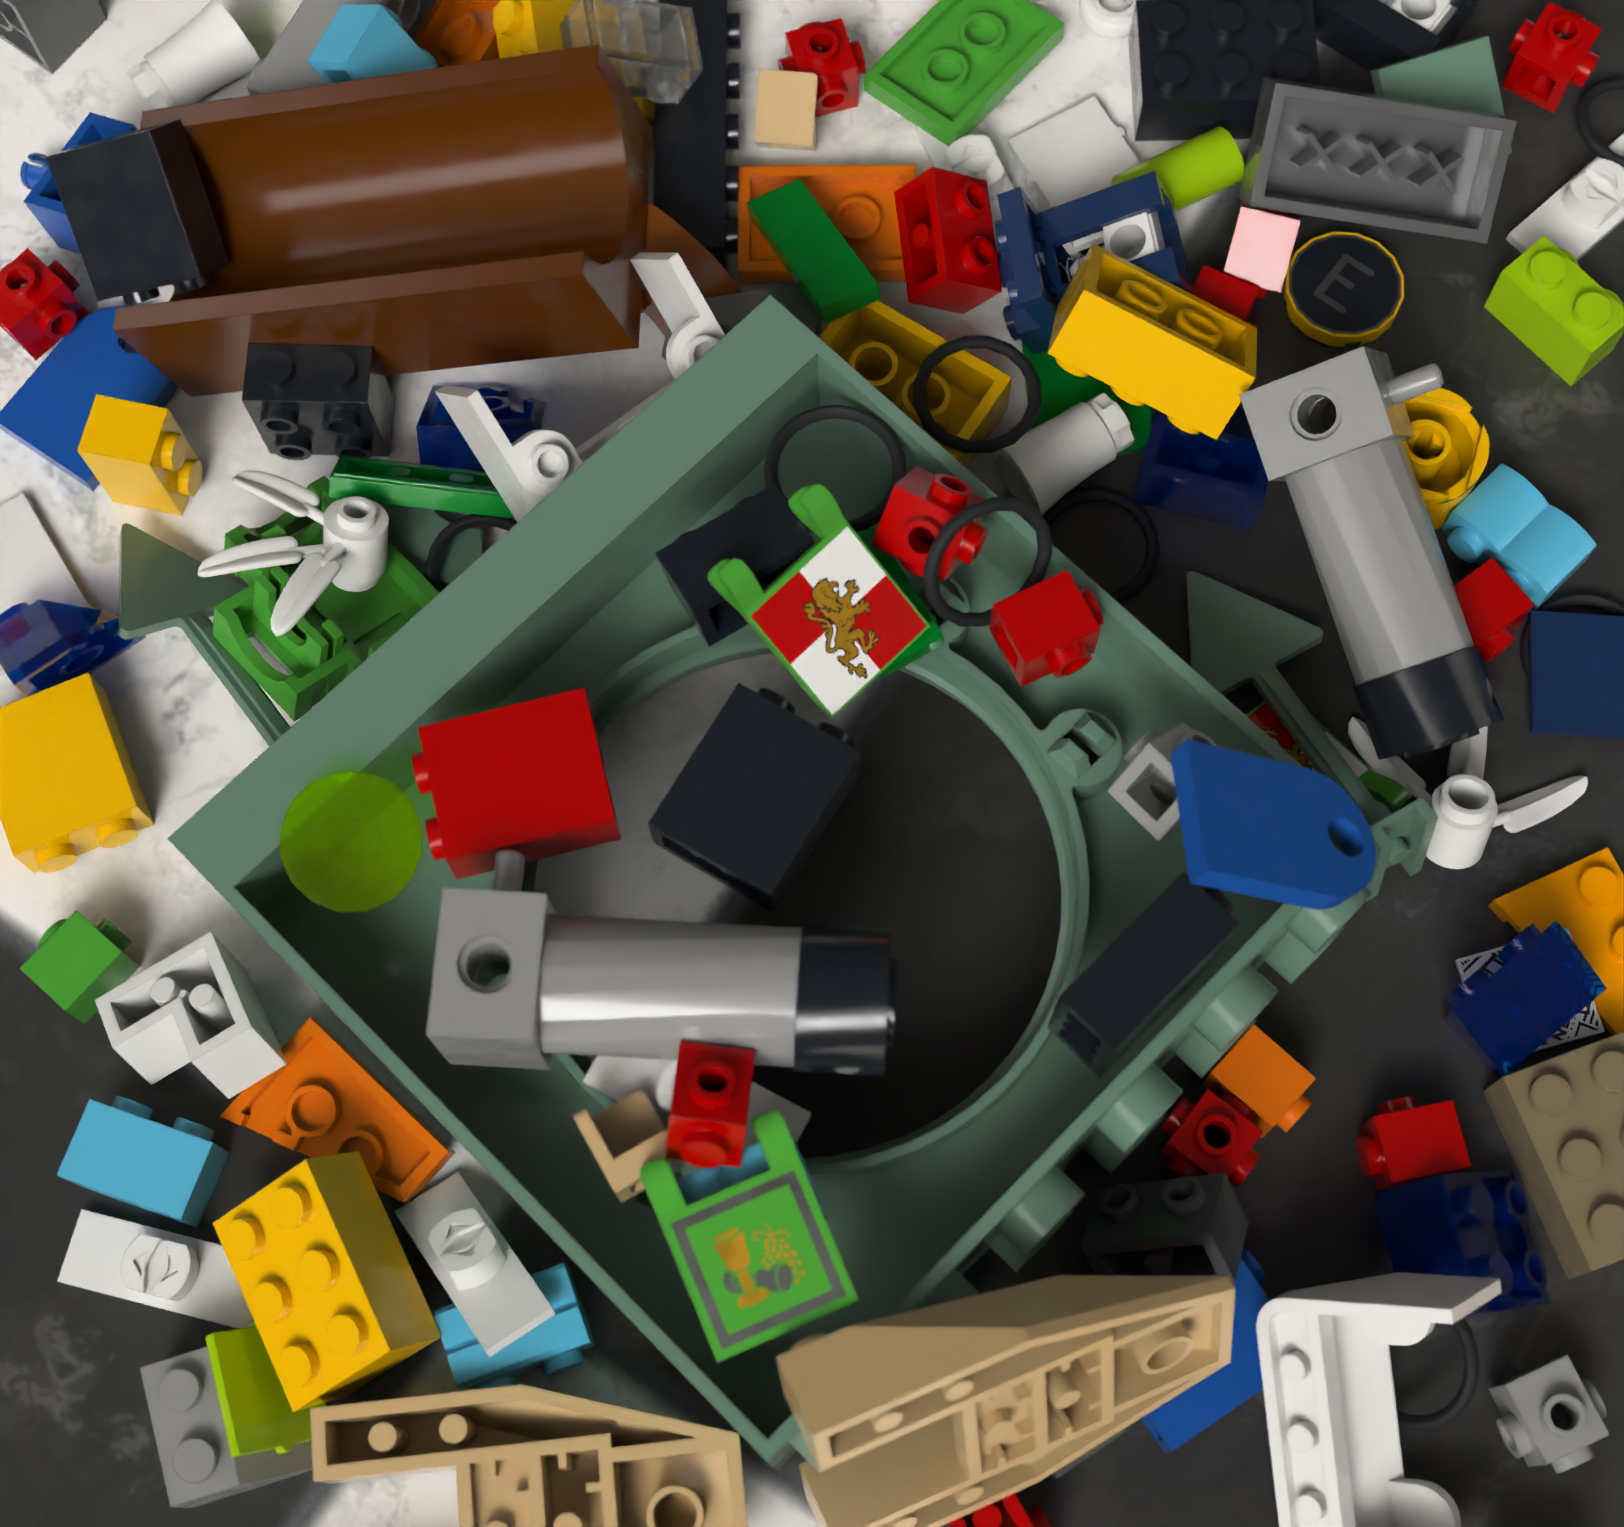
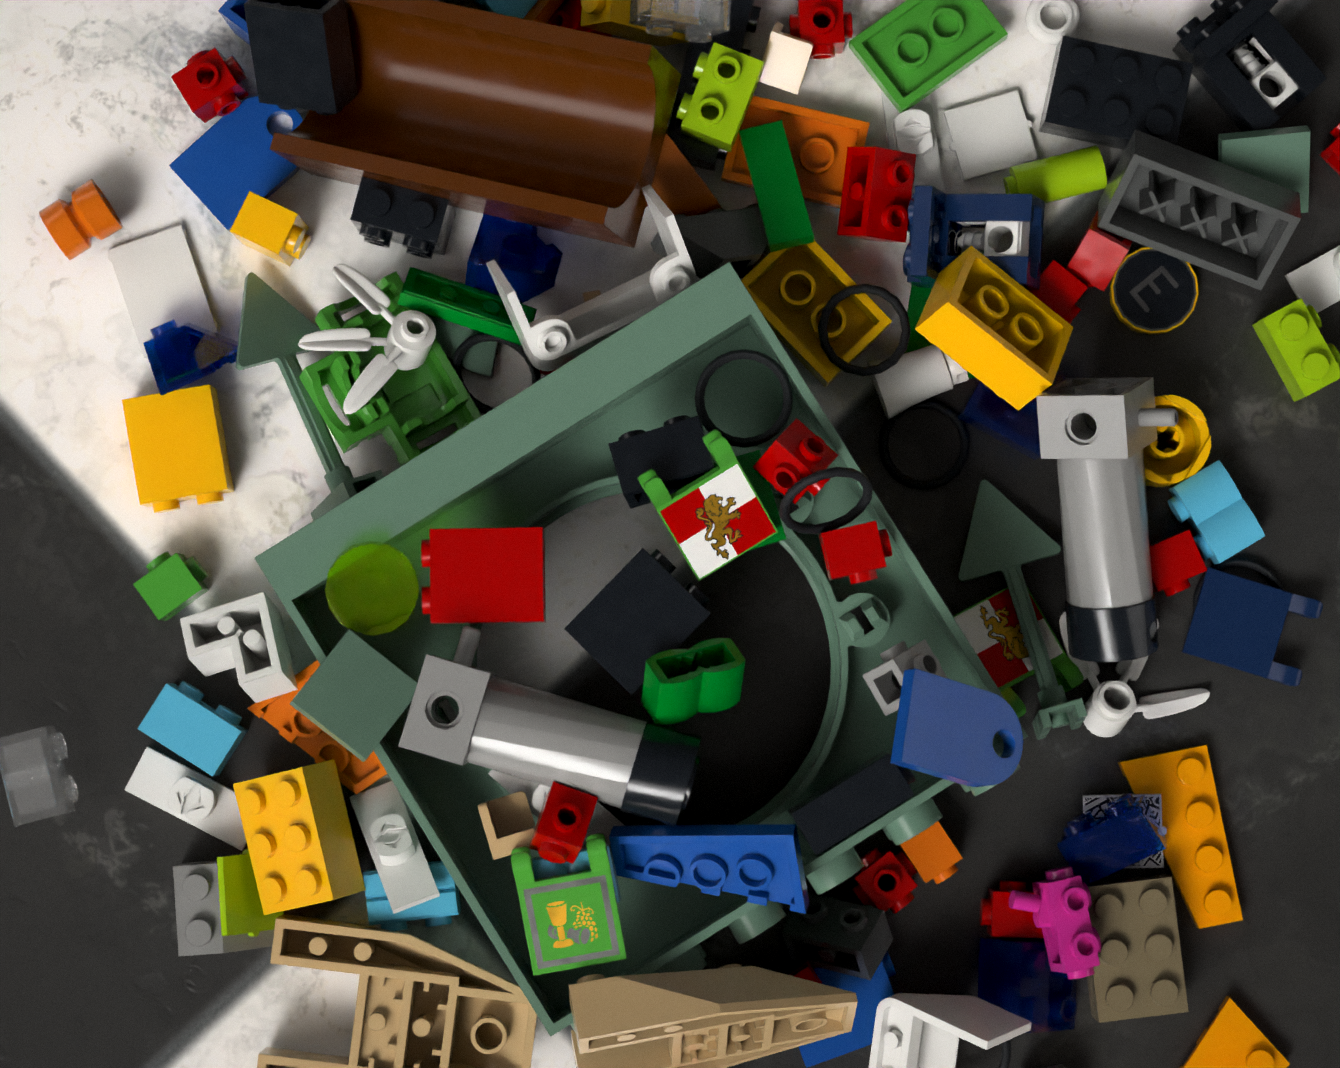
camera: 15 degrees right, 15 degrees up
none -> sand green tile [289,629,417,762]
none -> blue wing [609,824,809,914]
none -> green brick [641,638,746,724]
none -> lime brick [676,42,764,153]
none -> dark pink brick [1009,866,1101,979]

